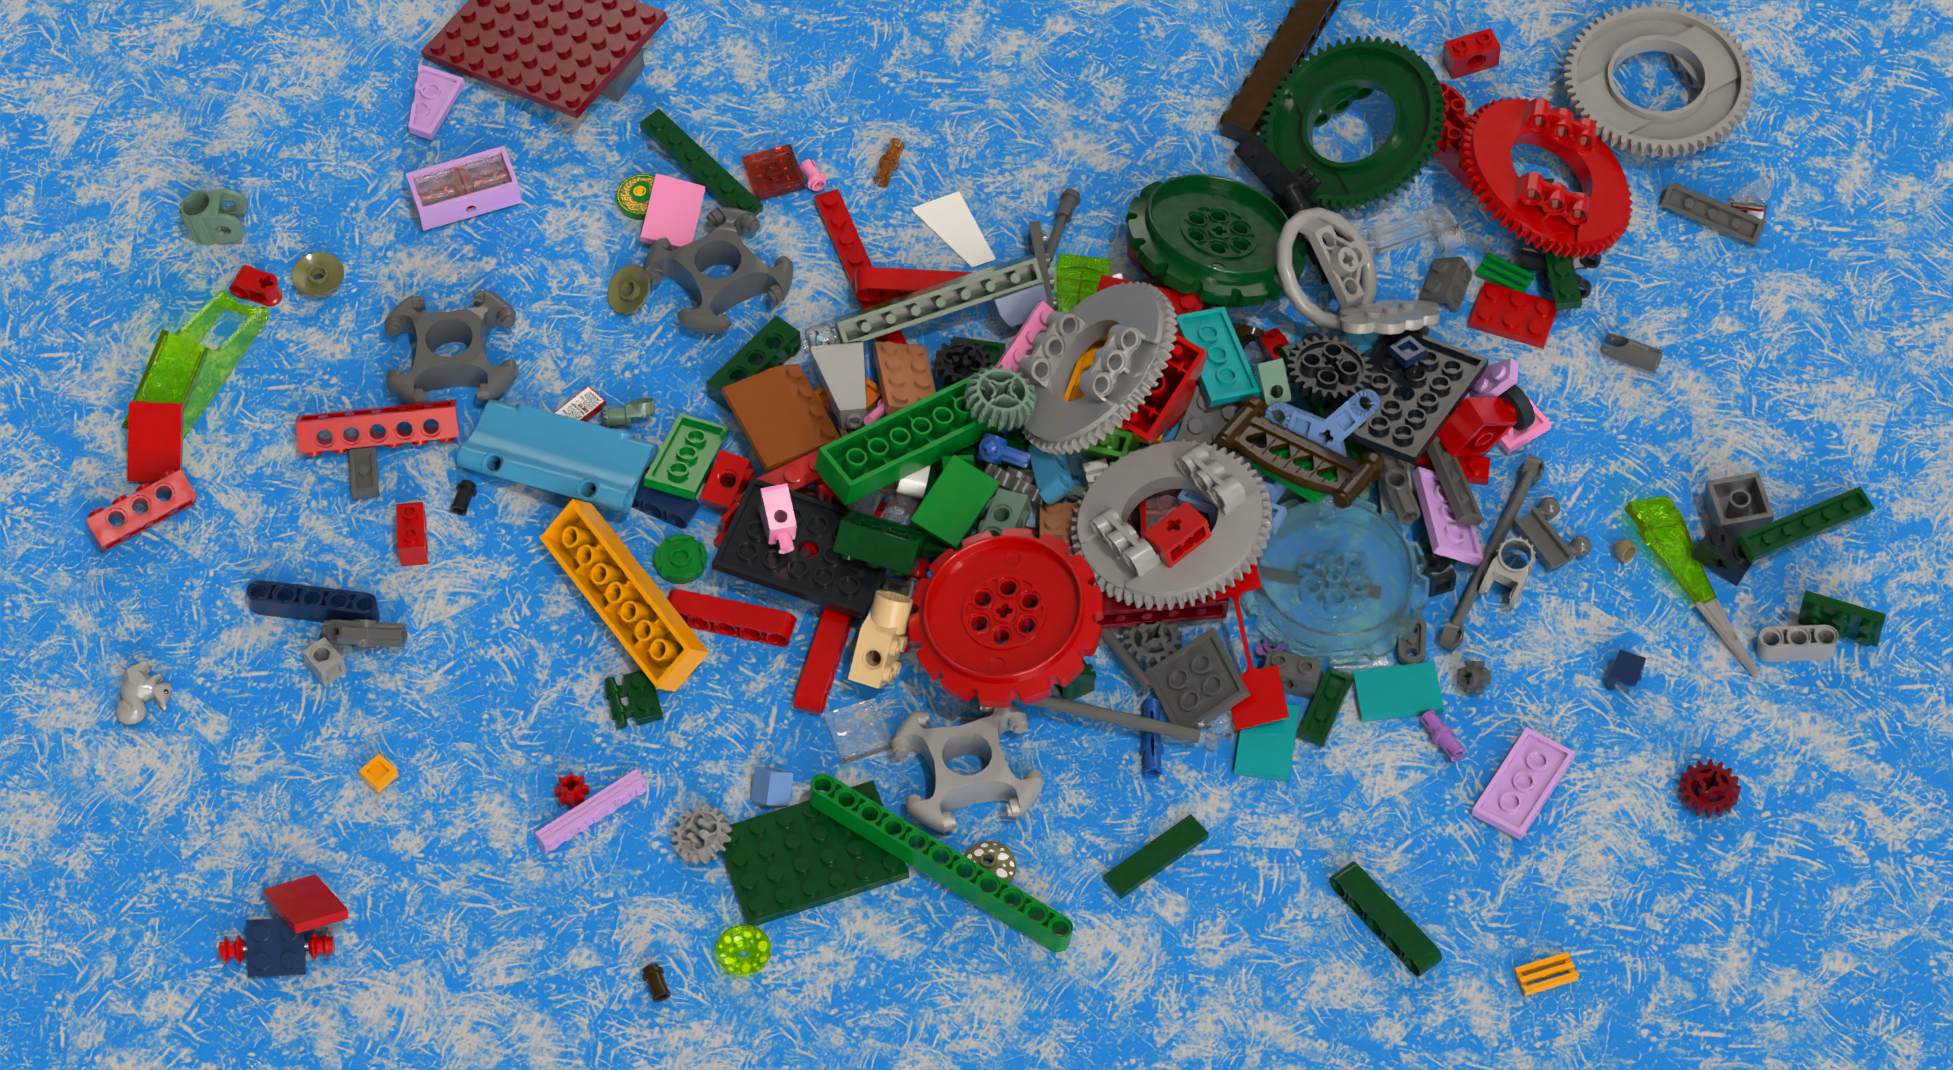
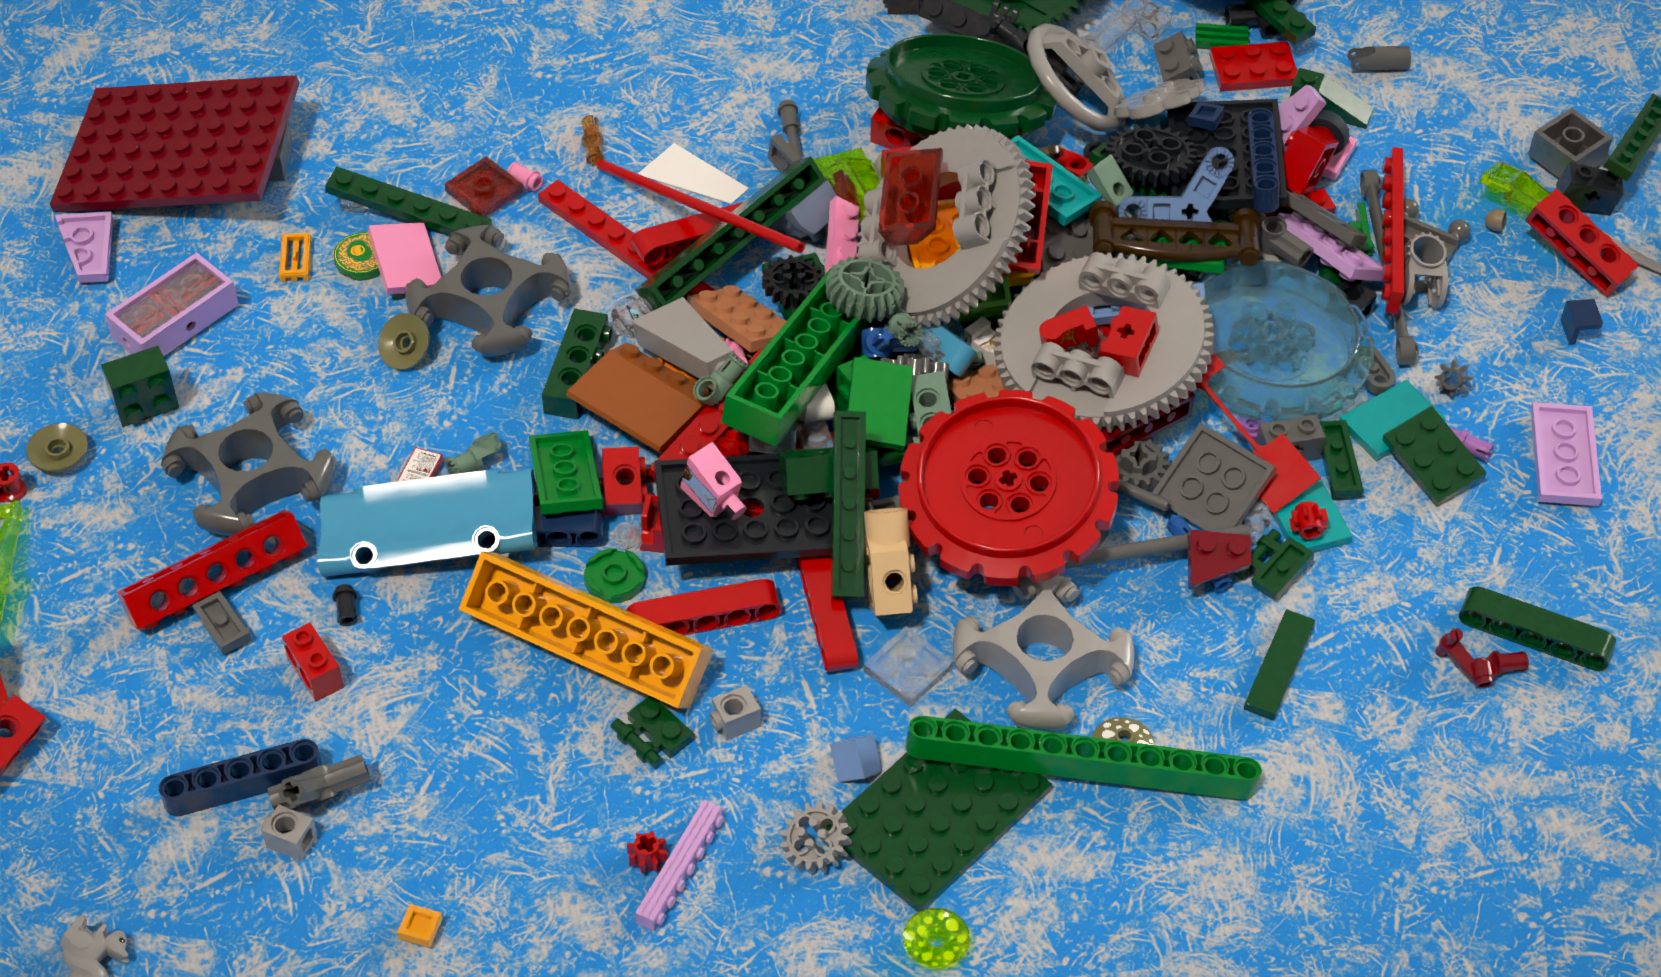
camera: 30 degrees left, 5 degrees down
none -> dark green brick [101,346,179,427]
none -> light orange tile [279,233,311,282]
none -> red piece [597,159,805,253]
none -> clear plate [613,520,642,552]
none -> sand green connector [693,351,749,406]
none -> light grey brick [709,685,761,741]
none -> dark green plate [831,410,866,598]
none -> clear red plate [832,169,860,206]
none -> clear red slope [878,148,943,246]
none -> sand green connector [884,309,923,347]
none -> clear plate [910,330,946,362]
none -> red leg [1039,305,1100,350]
none -> dark red wing [1187,530,1251,589]
none -> dark green plate [1235,529,1314,601]
none -> dark blue beam [1248,108,1280,213]
none -> red gear [1289,501,1329,539]
none -> slope [1290,68,1373,129]
none -> green piece [1348,202,1375,256]
none -> red plate [1381,147,1404,314]
none -> dark green plate [1382,406,1487,507]
none -> dark red pin [1435,628,1529,689]
none -> red brick [1525,188,1639,297]

